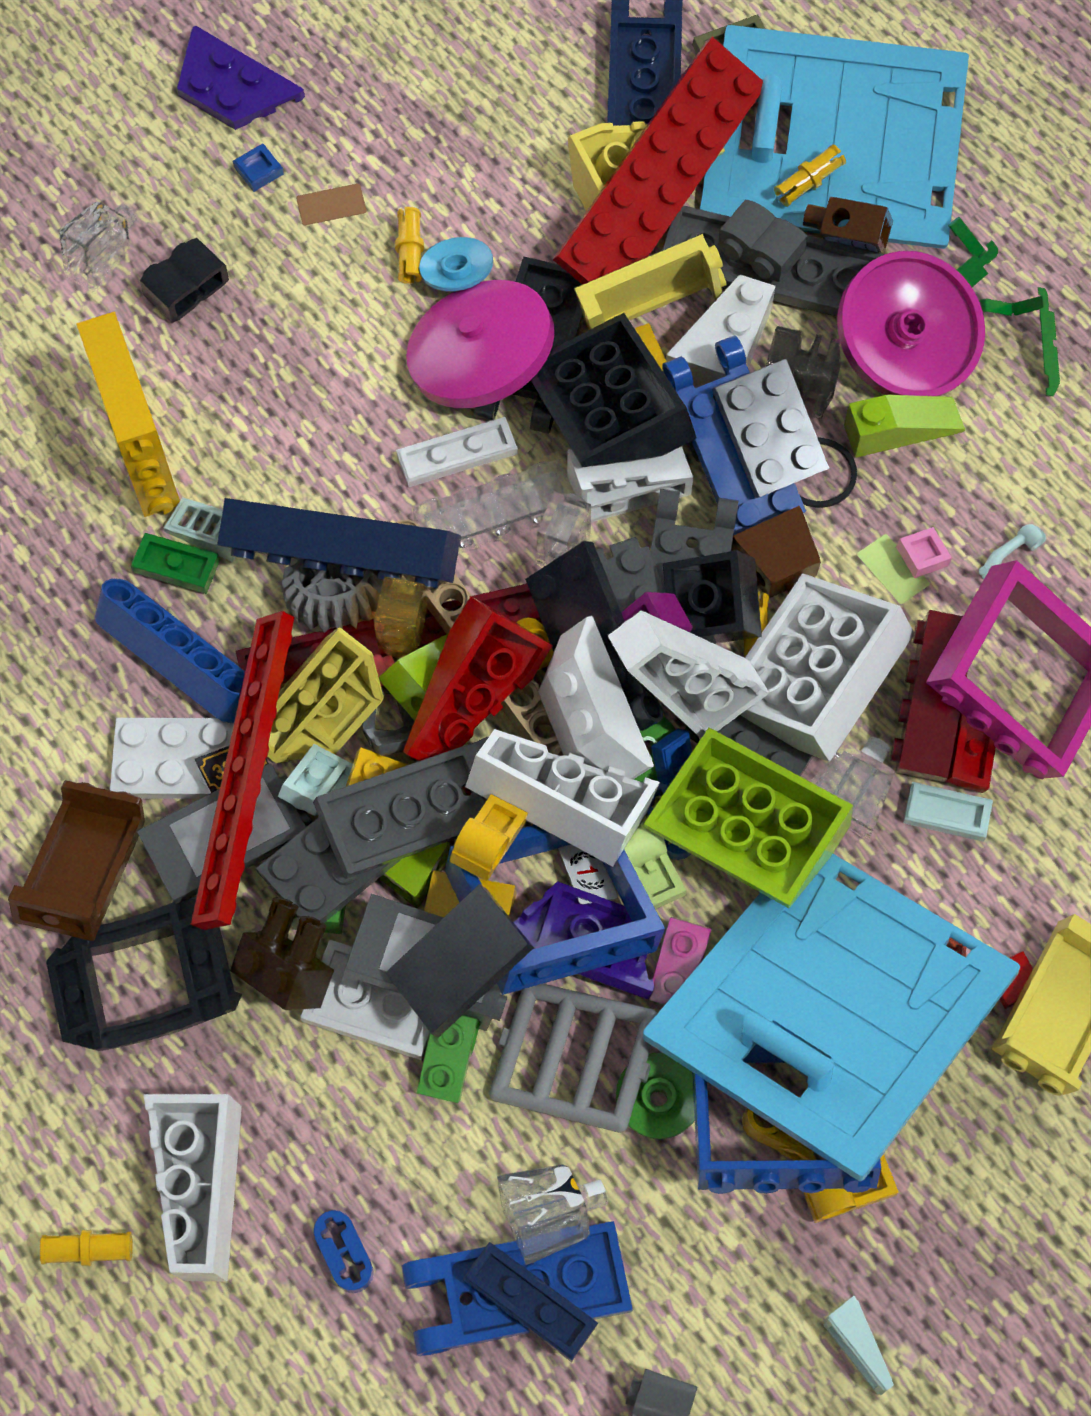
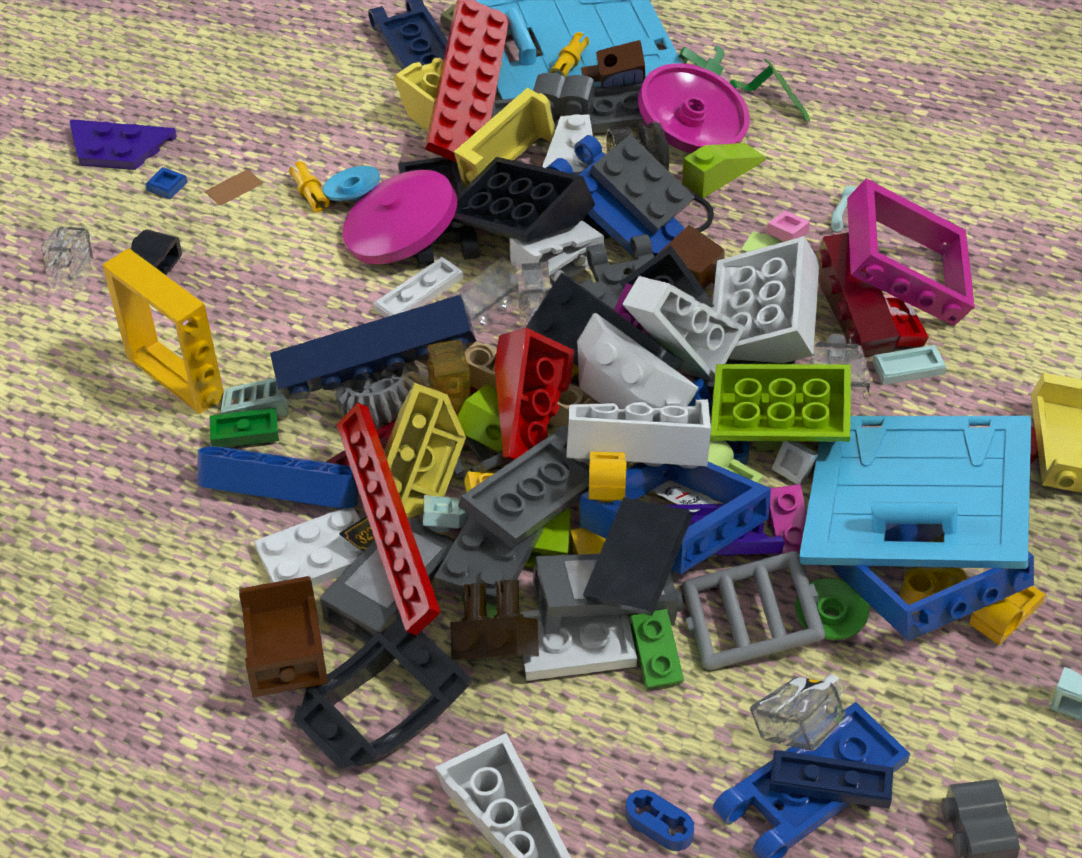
camera: 25 degrees left, 20 degrees down
none -> white plate [772,441,818,485]

